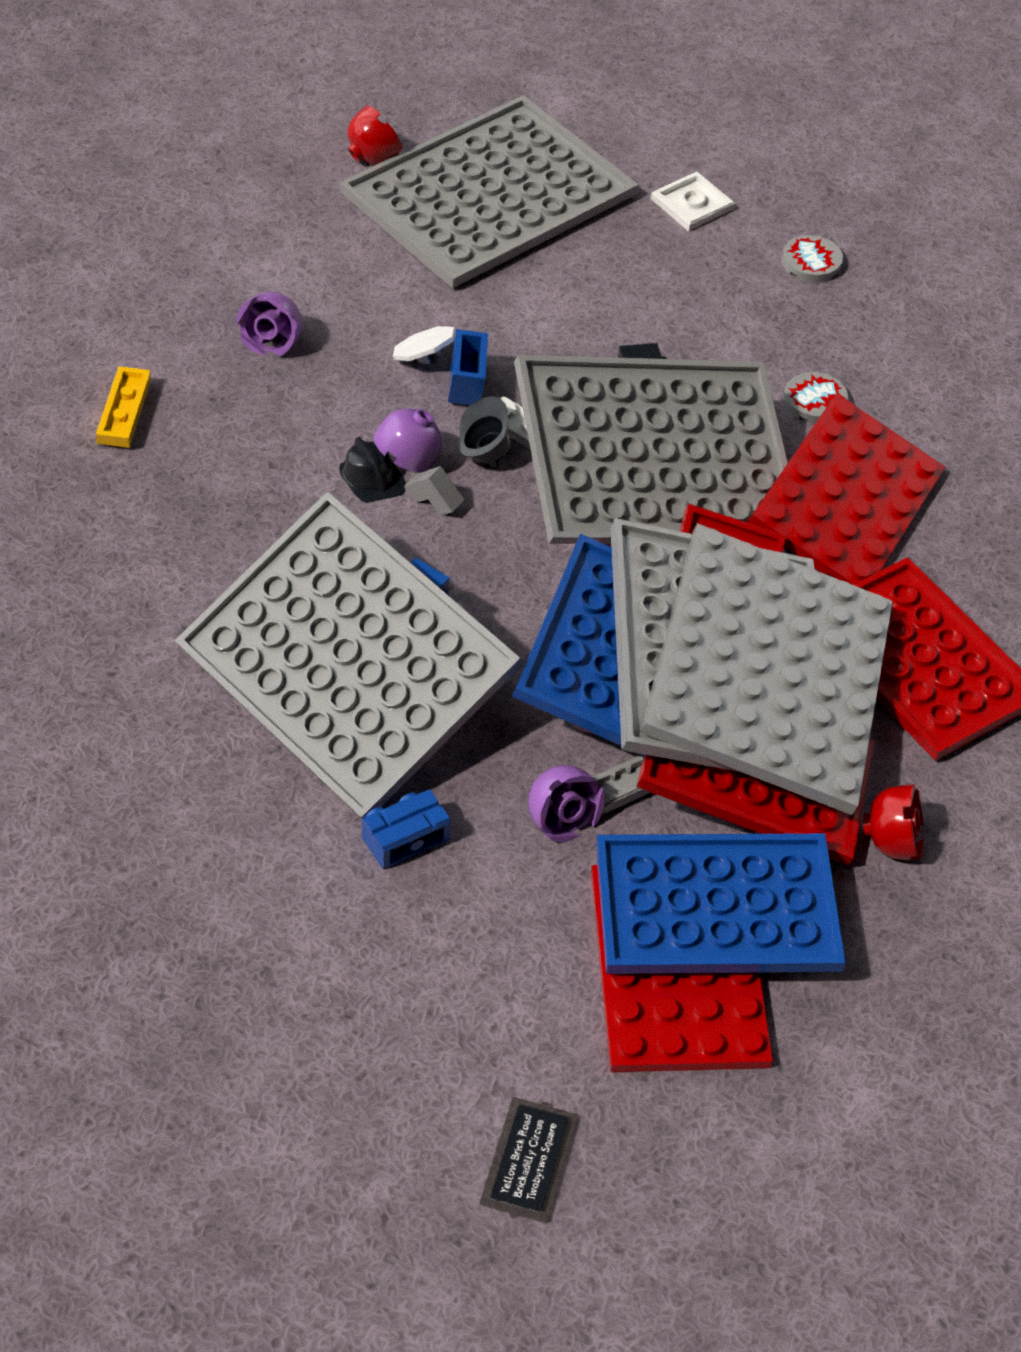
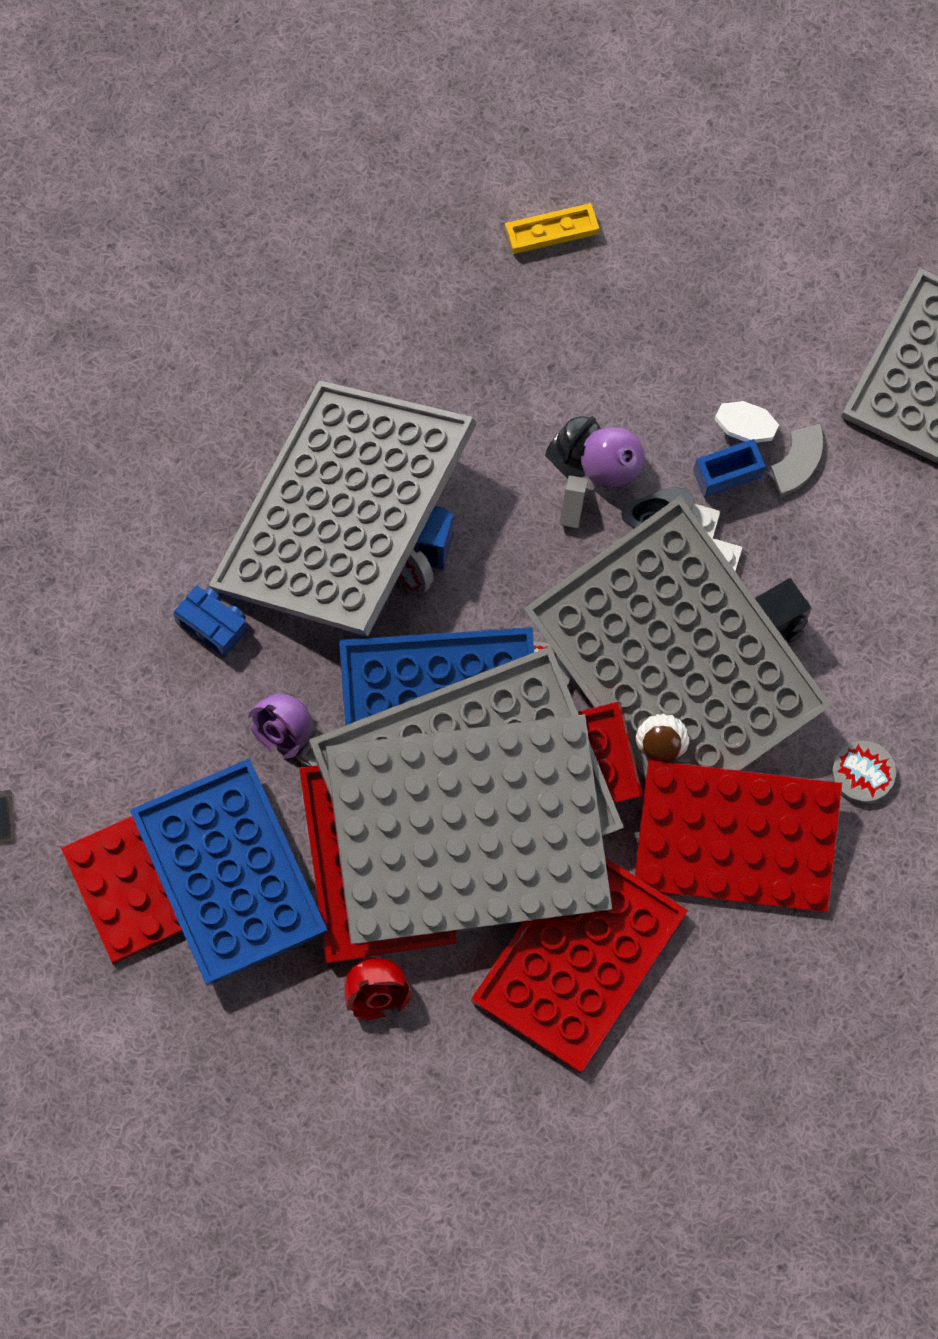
camera: 70 degrees right, 20 degrees up
medium lavender cylinder [236,291,303,356] -> none
none -> hair [636,713,690,762]
none -> light grey tile [771,424,823,497]

